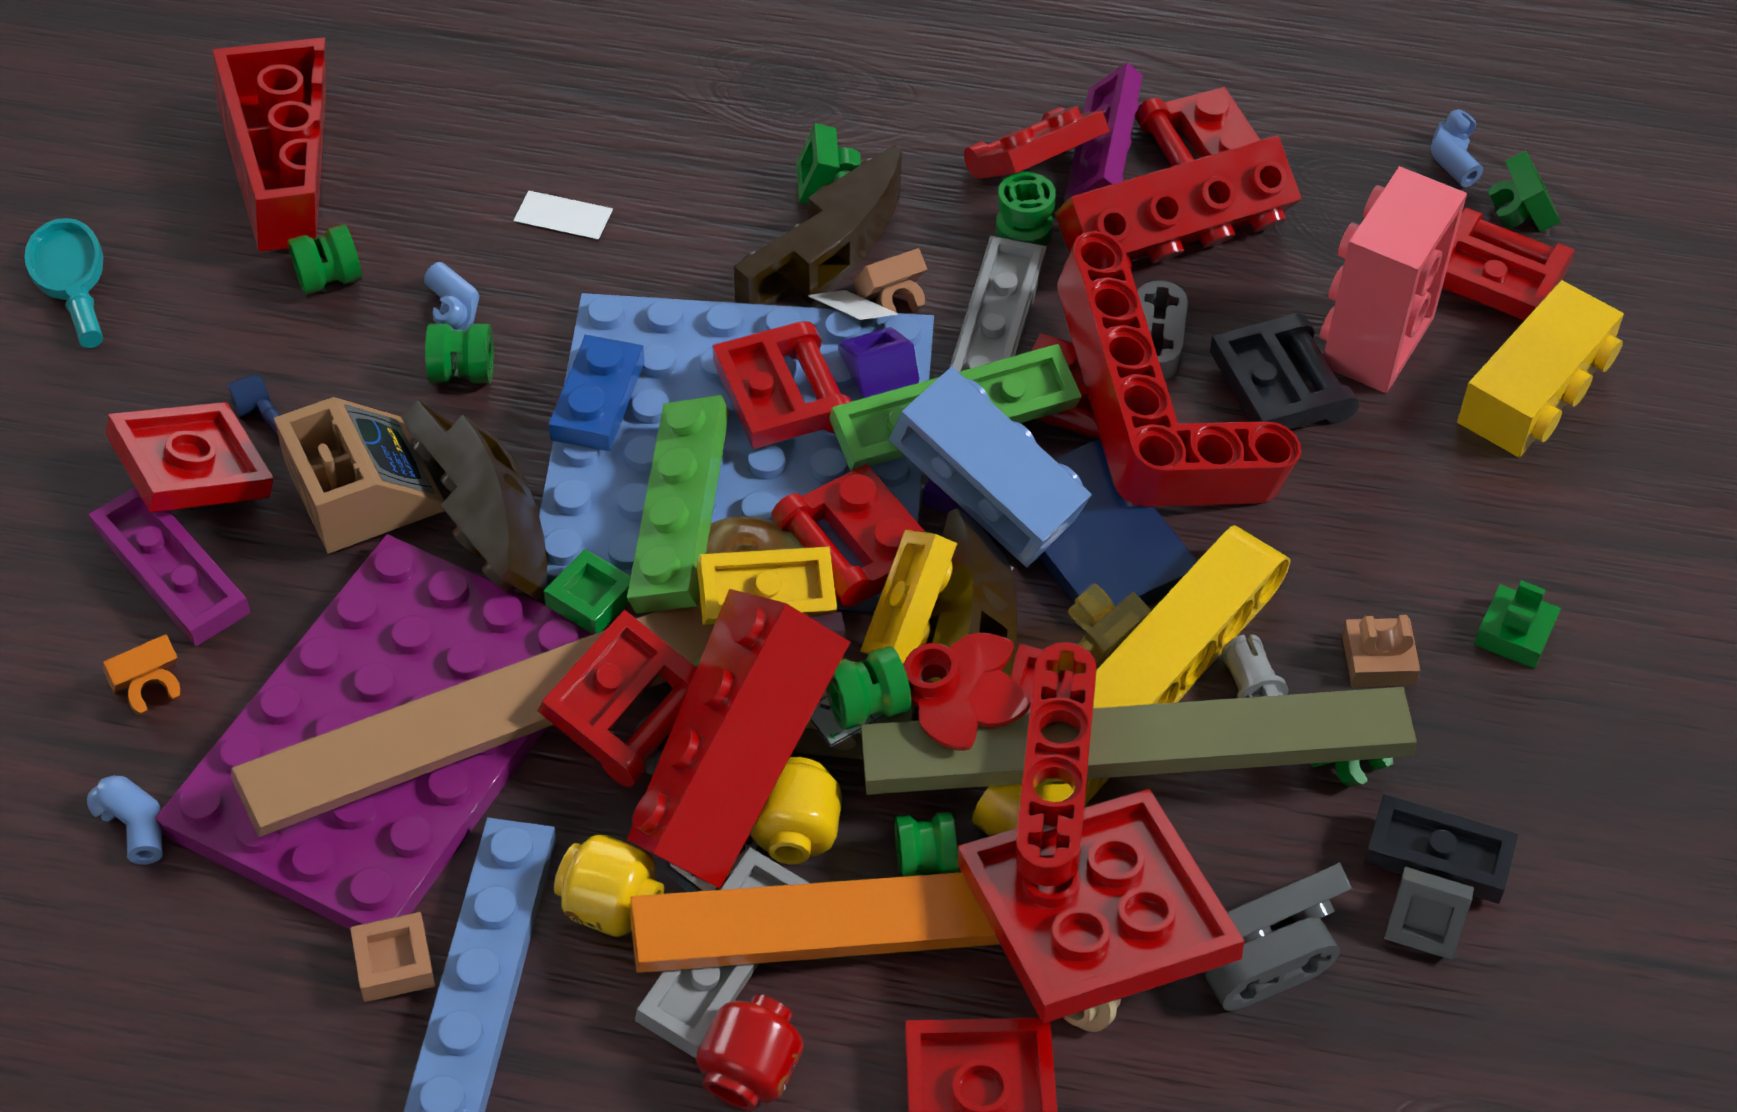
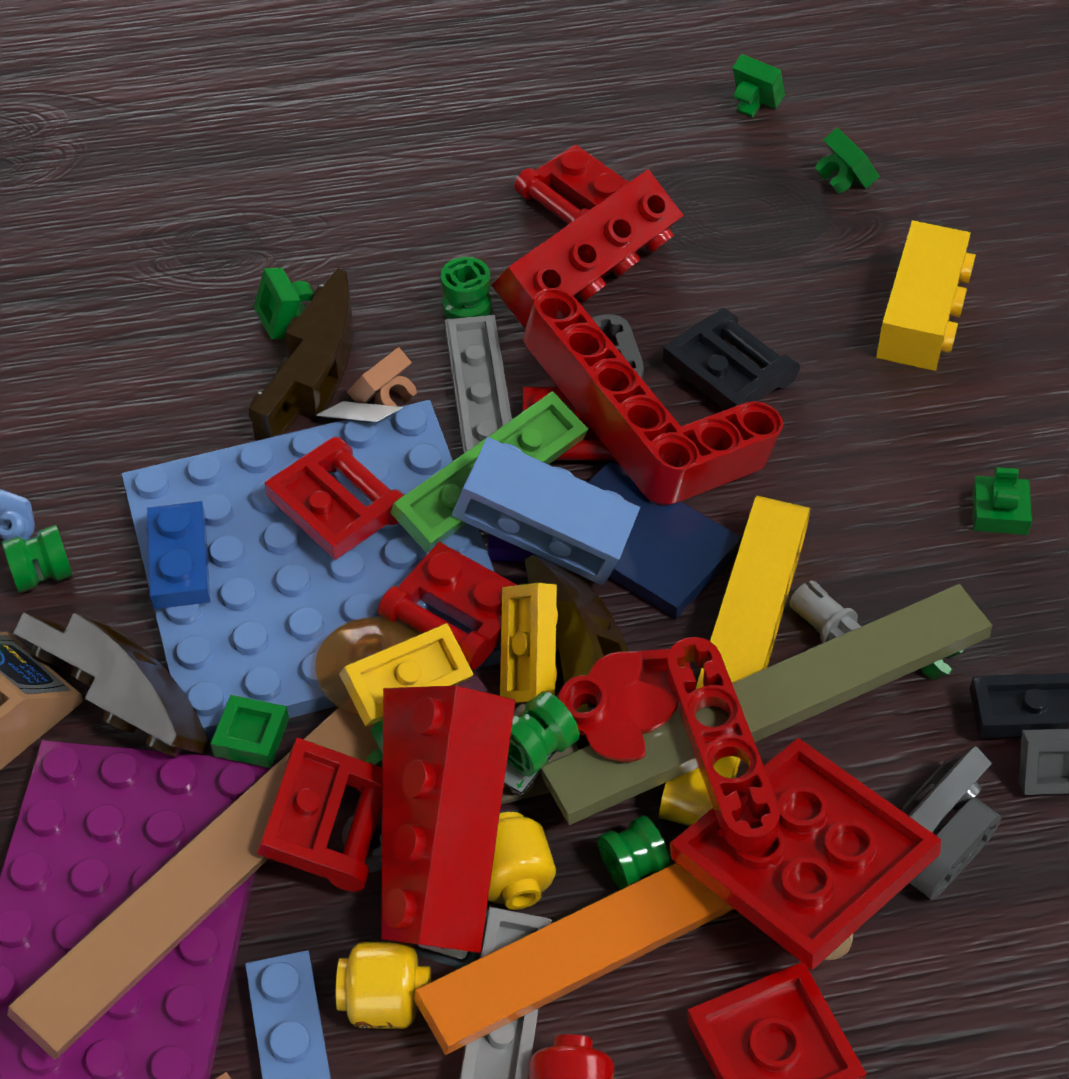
camera: 20 degrees left, 0 degrees up
white sticker [513,191,613,240] -> none
bright green plate [627,395,730,614] -> none
dark purple slope [837,327,920,398] -> none
red plate [964,106,1110,179] -> none
magenta plate [1064,62,1143,203] -> none
clear yellow tile [1068,583,1151,664] -> none
coral brick [1319,166,1467,394] -> none
nougat tile [1342,615,1421,687] -> none
medium blue arm [1430,109,1483,187] -> none
red plate [1442,207,1575,320] -> none
none -> green tile [732,54,785,118]

